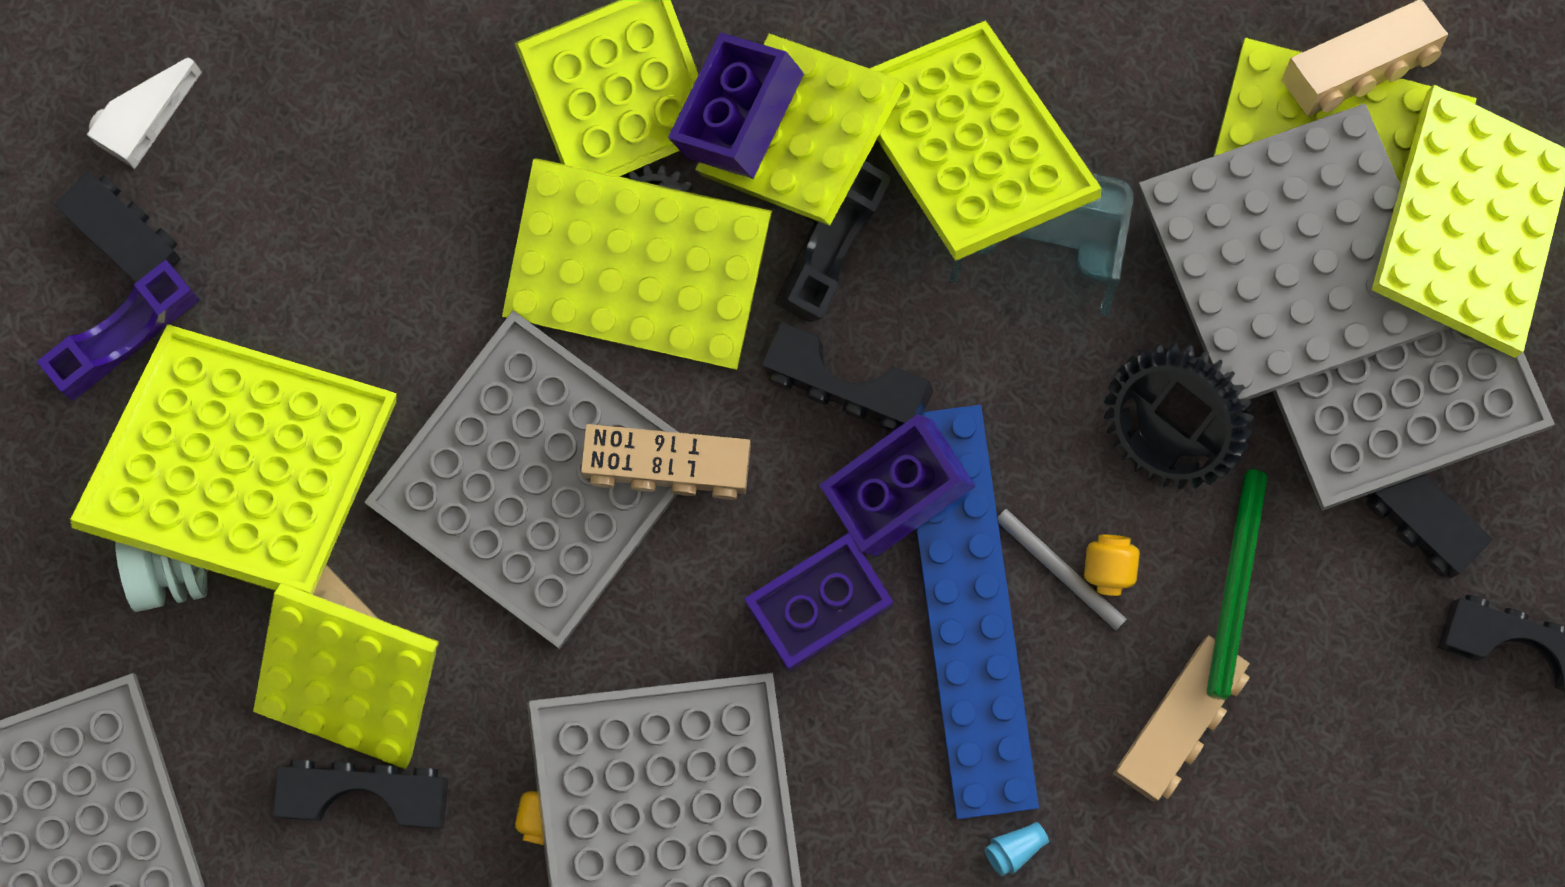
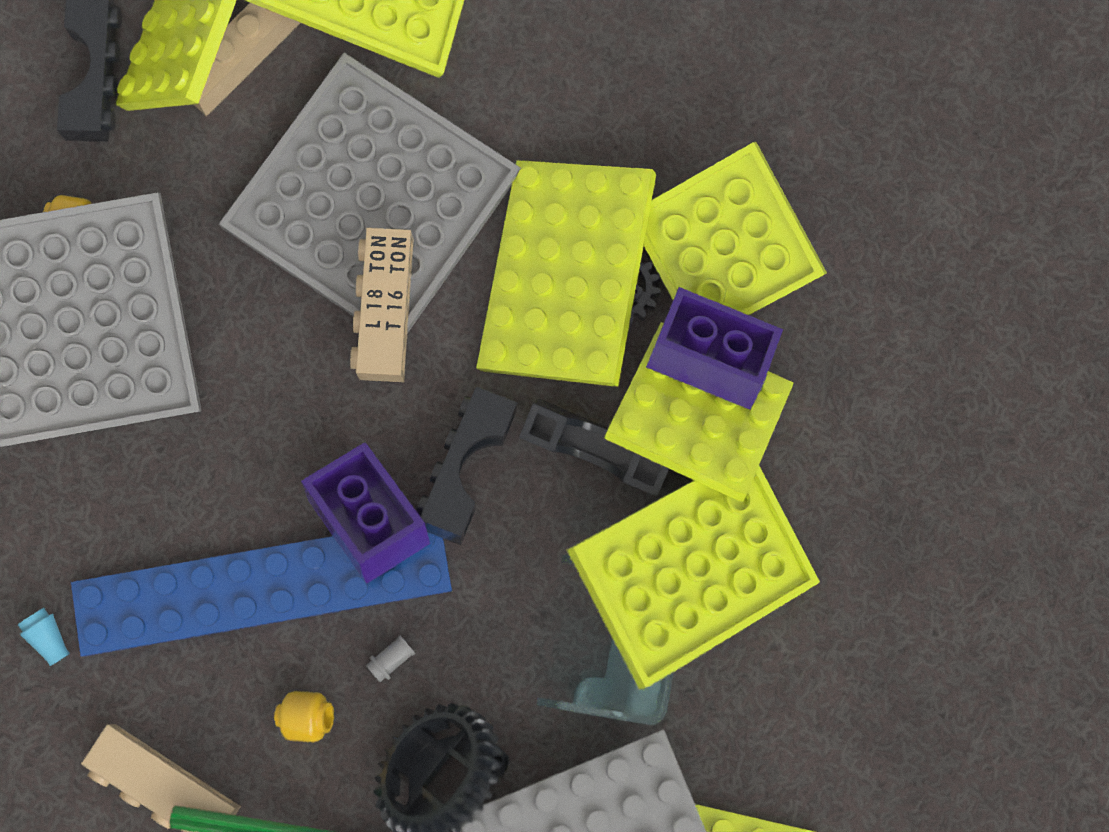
camera: 85 degrees right, 0 degrees up
dark purple brick [744,533,894,673] -> none
light grey bar [997,509,1126,631] -> none
none -> light grey pin [366,635,415,682]

